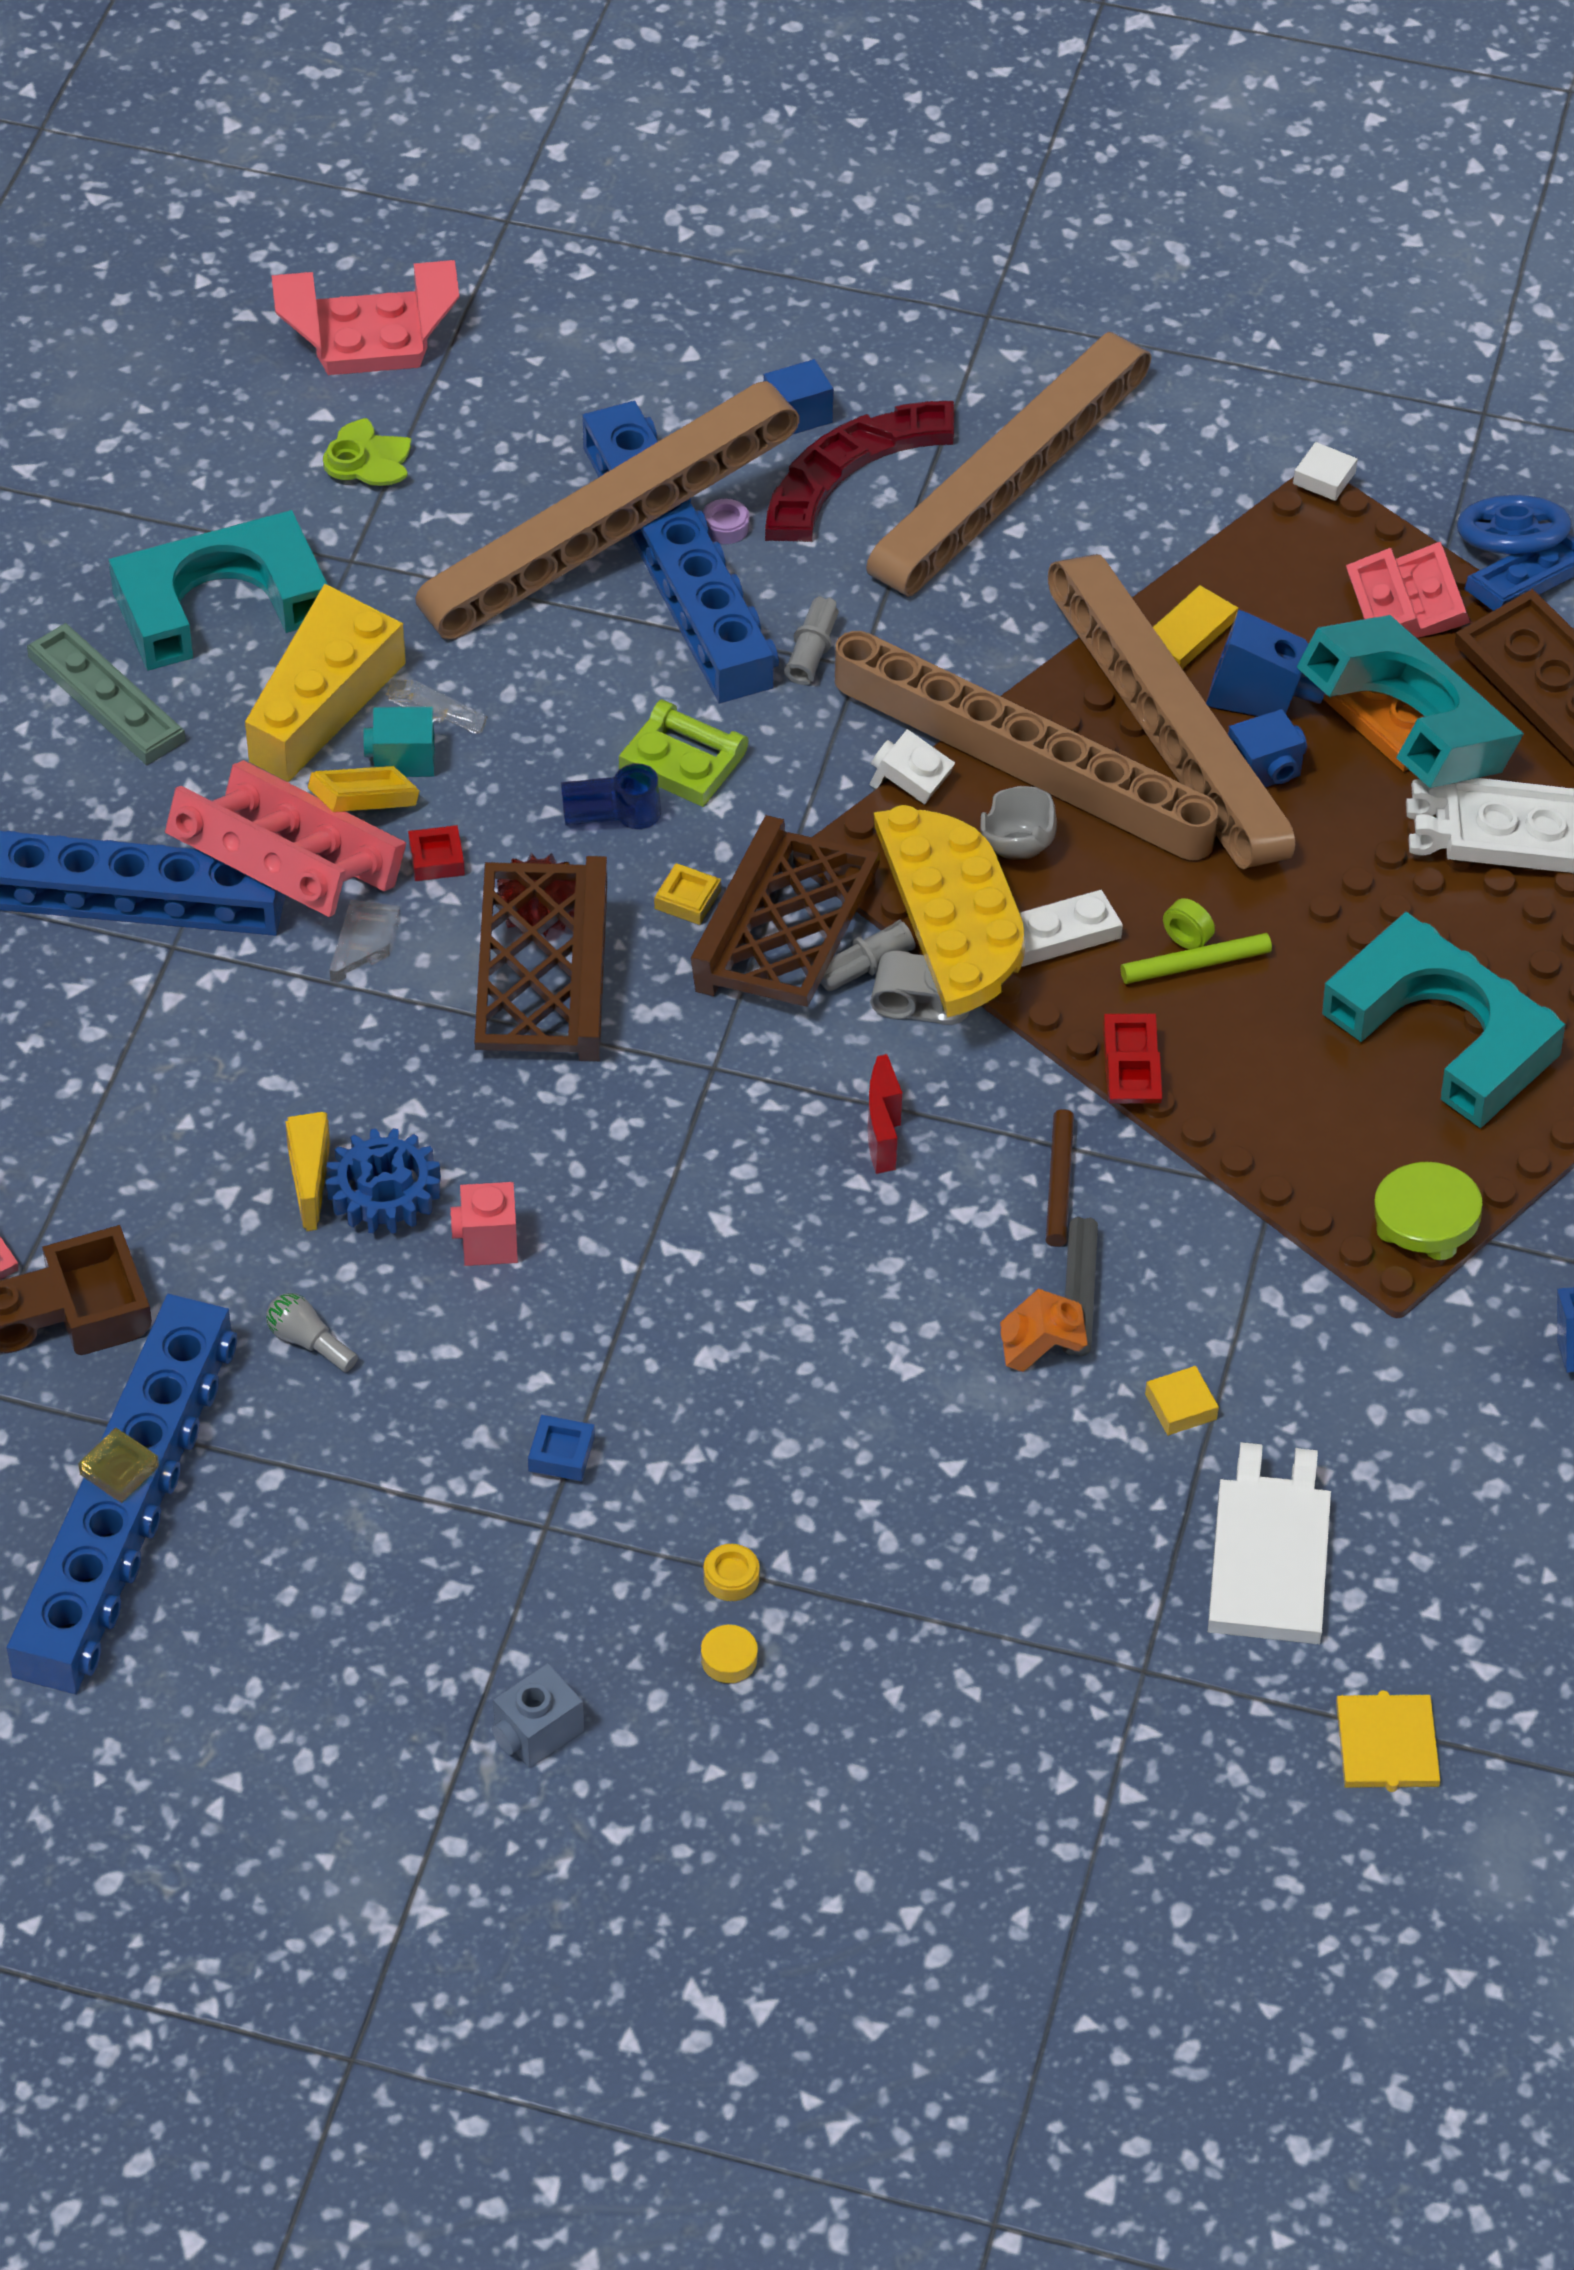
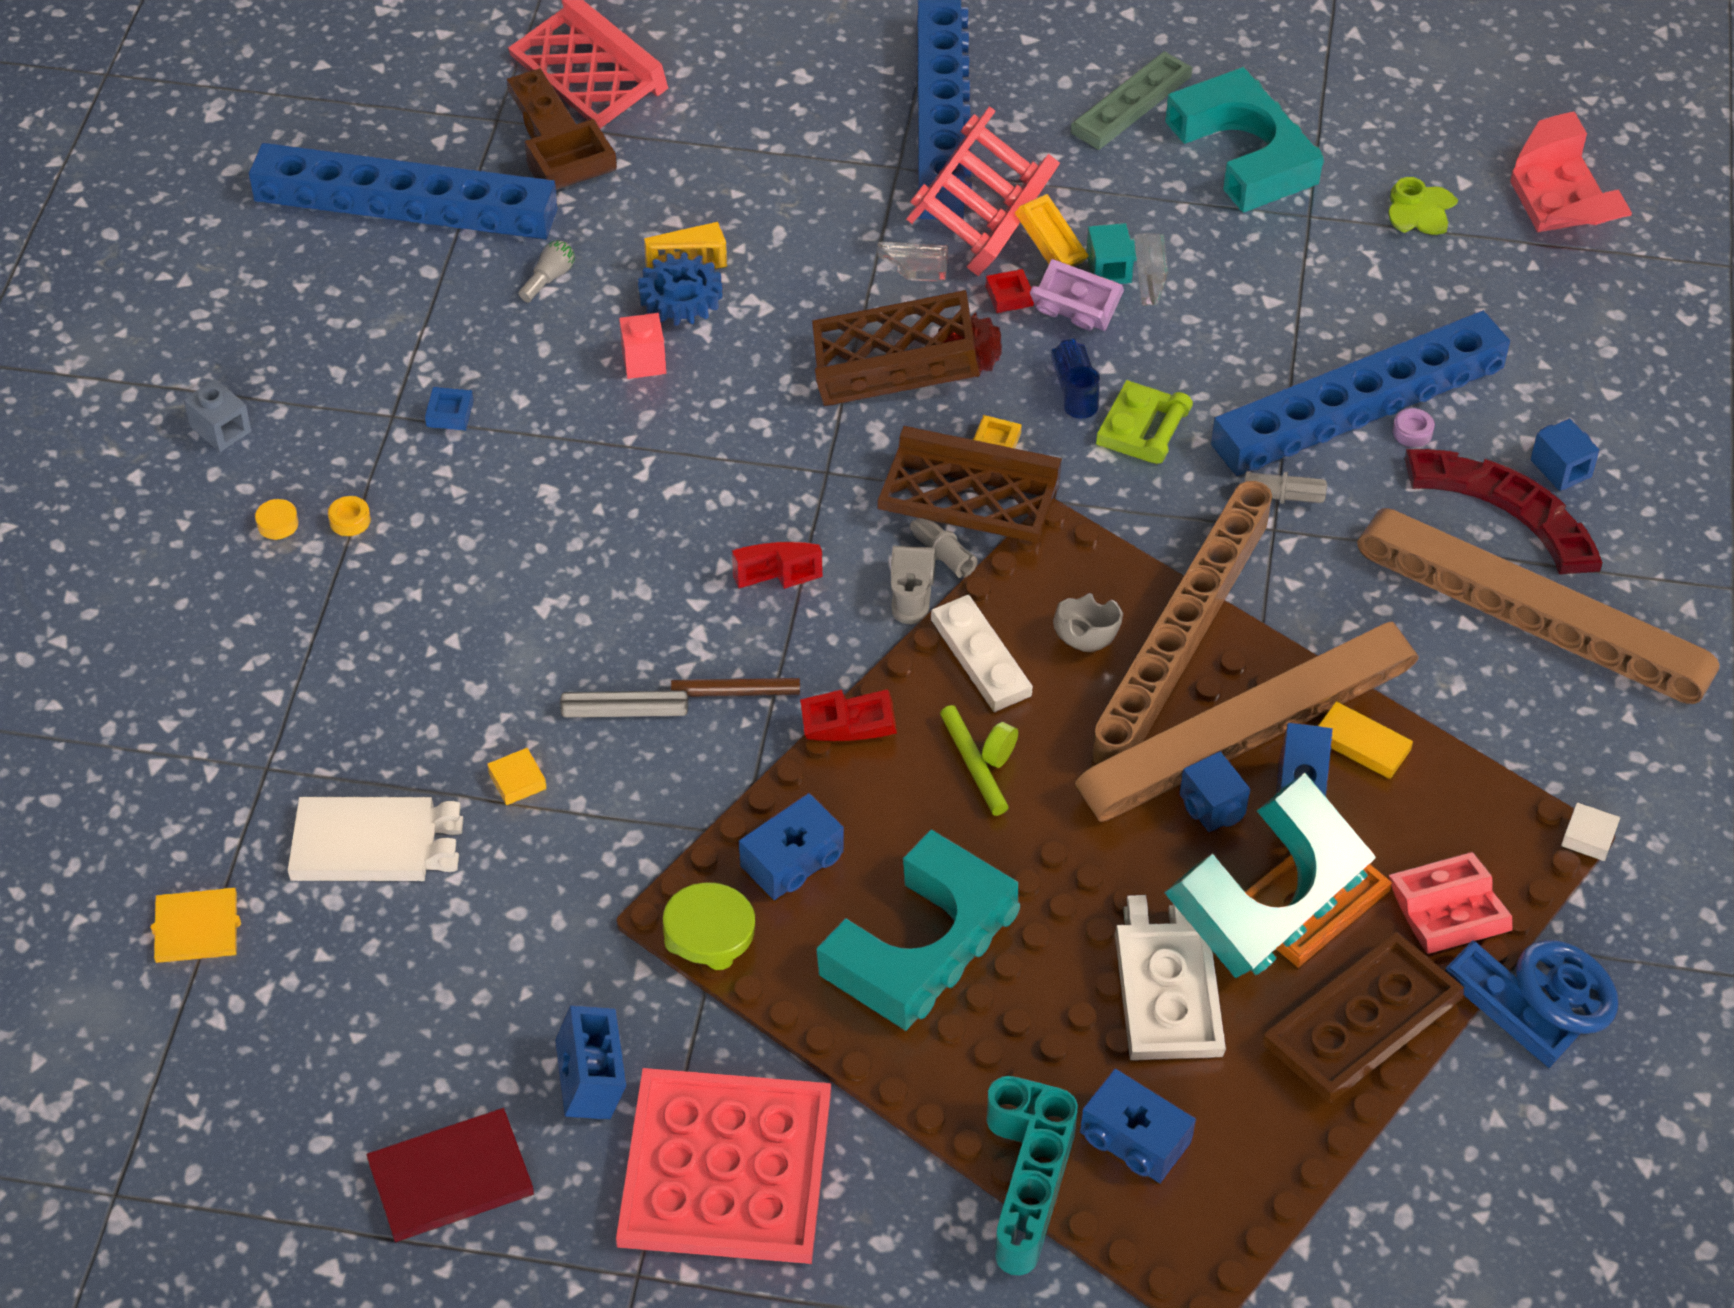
camera: 85 degrees right, 0 degrees up
clear yellow tile [78,1427,159,1503] -> none
yellow wedge [245,584,406,782] -> none
medium nougat beam [415,381,799,640] -> none
white bracket [869,729,955,804] -> none
yellow plate [874,805,1025,1018] -> none
orange bracket [1000,1288,1087,1372] -> none
none -> blue brick [739,793,844,900]
none -> lavender bracket [1030,259,1124,331]

